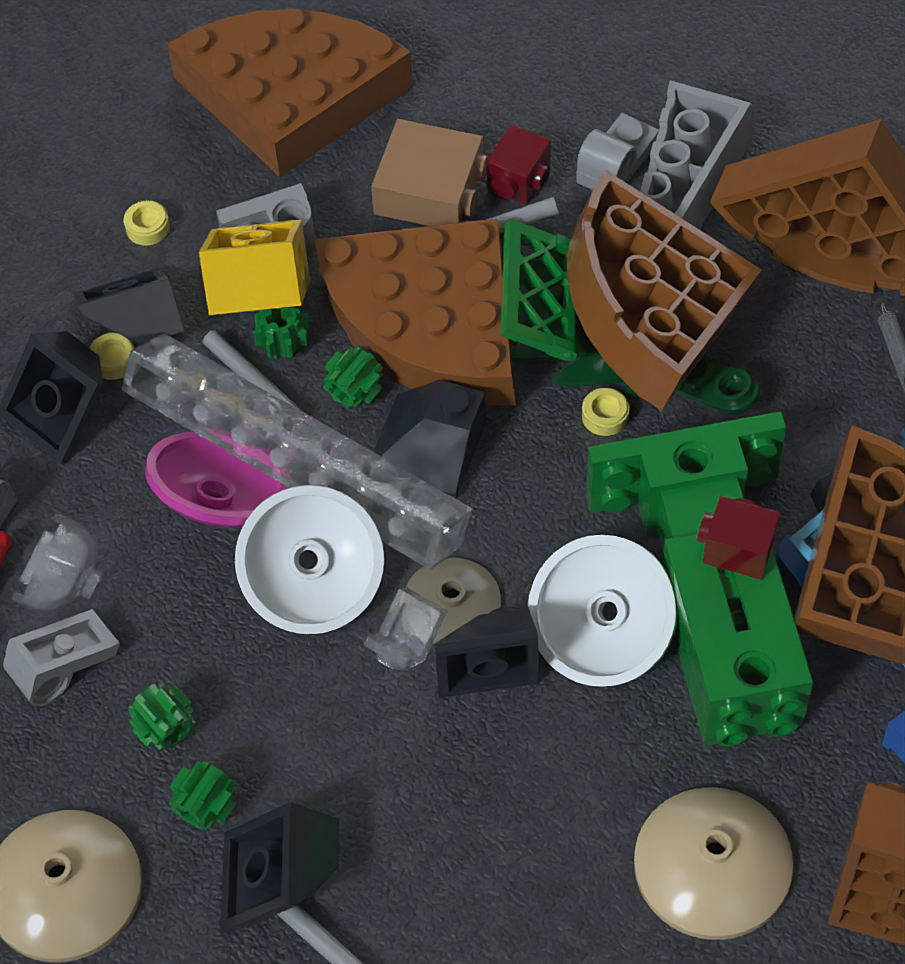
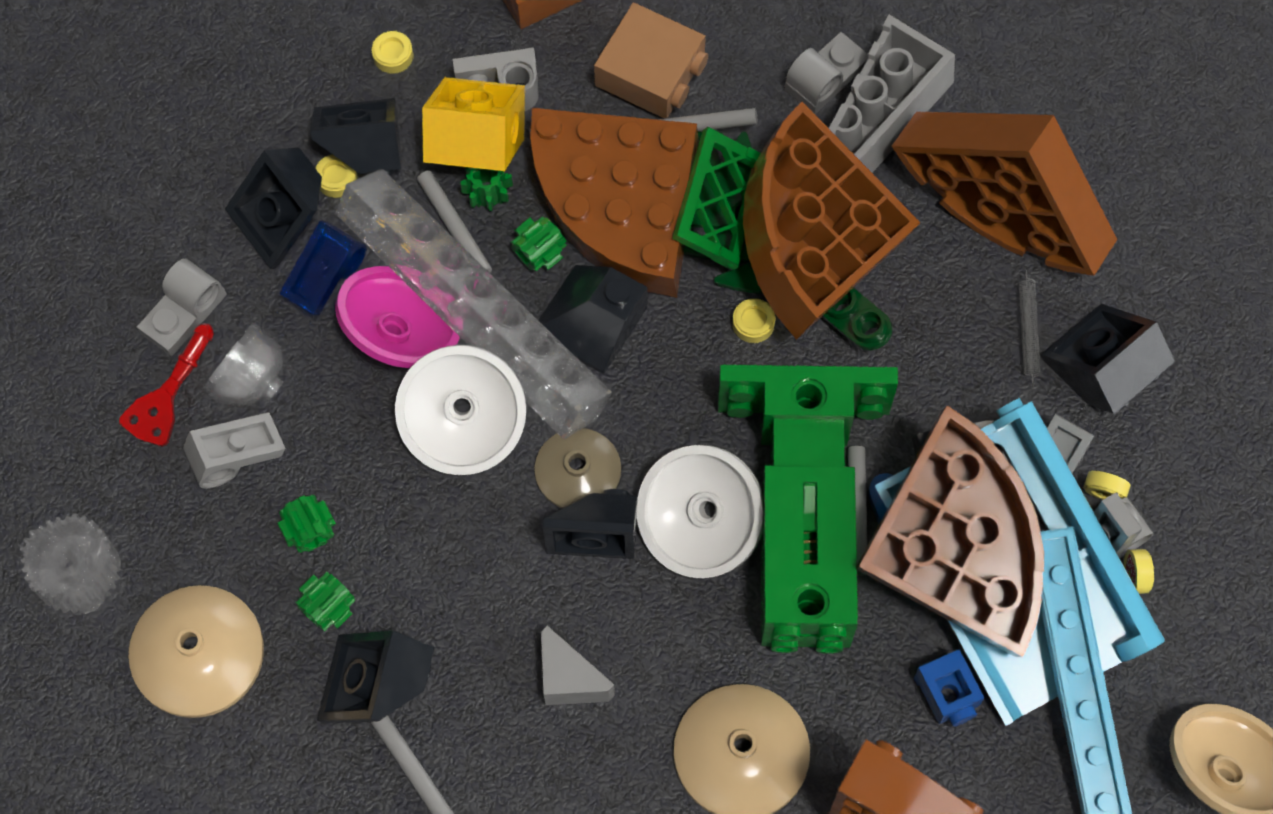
camera: 10 degrees right, 10 degrees up
clear bracket [364,587,448,670] -> none
dark red brick [487,124,551,205] -> none
dark red brick [697,496,780,580] -> none
none -> clear blue plate [279,220,367,315]
none -> light grey slope [541,626,615,705]

